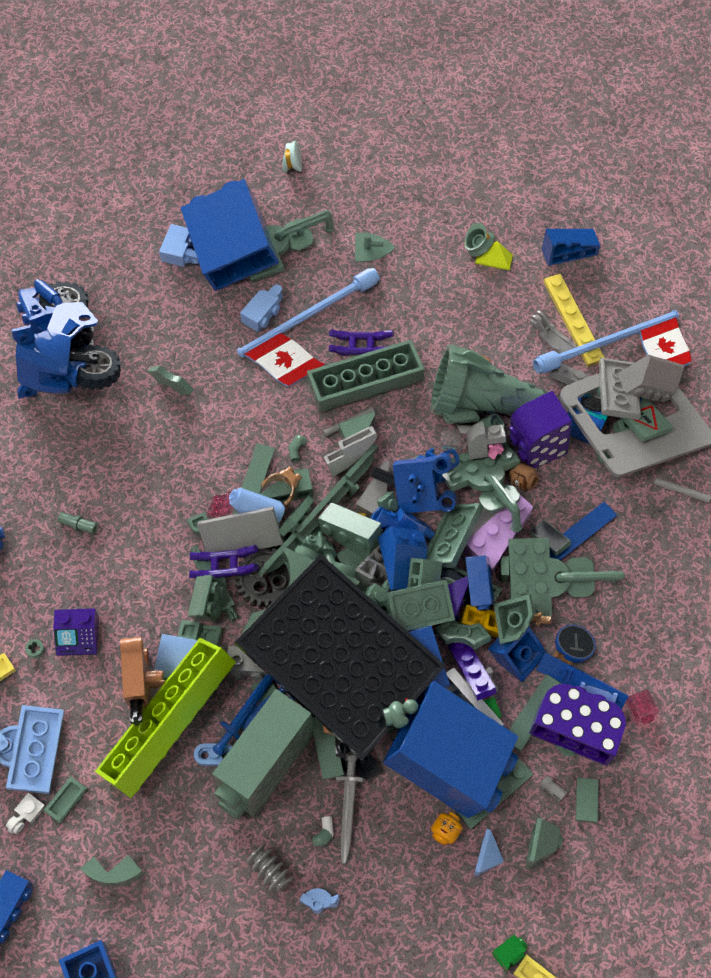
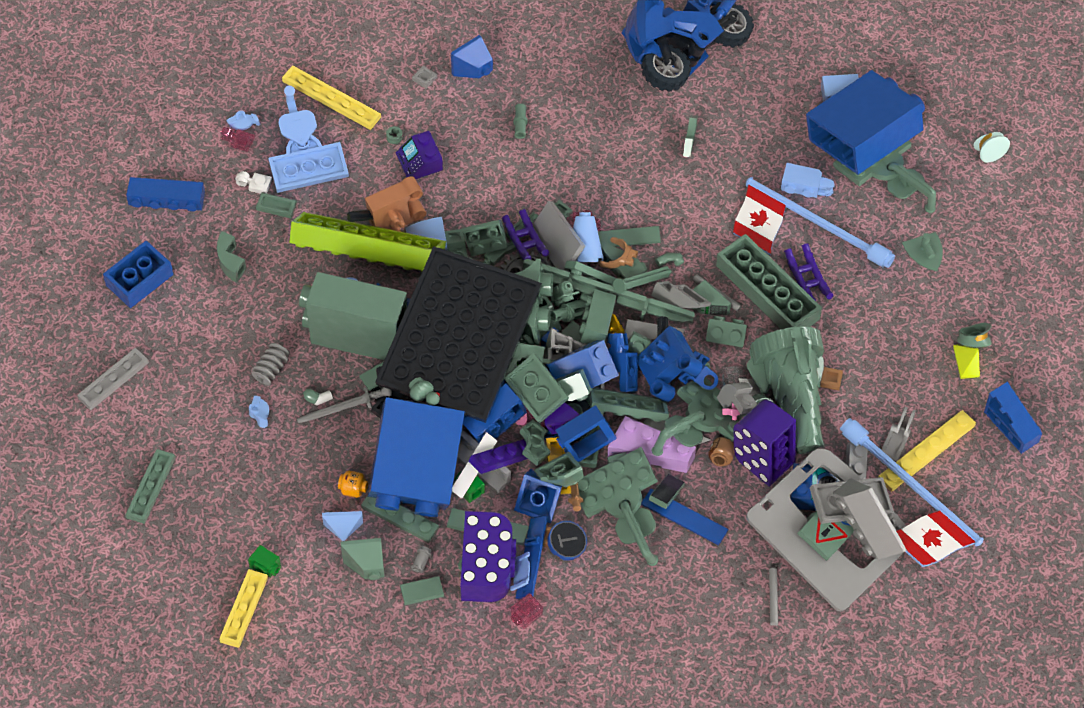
camera: 70 degrees right, 5 degrees down
none -> sand green axle [613,266,672,293]
none -> sand green bracket [706,316,747,348]

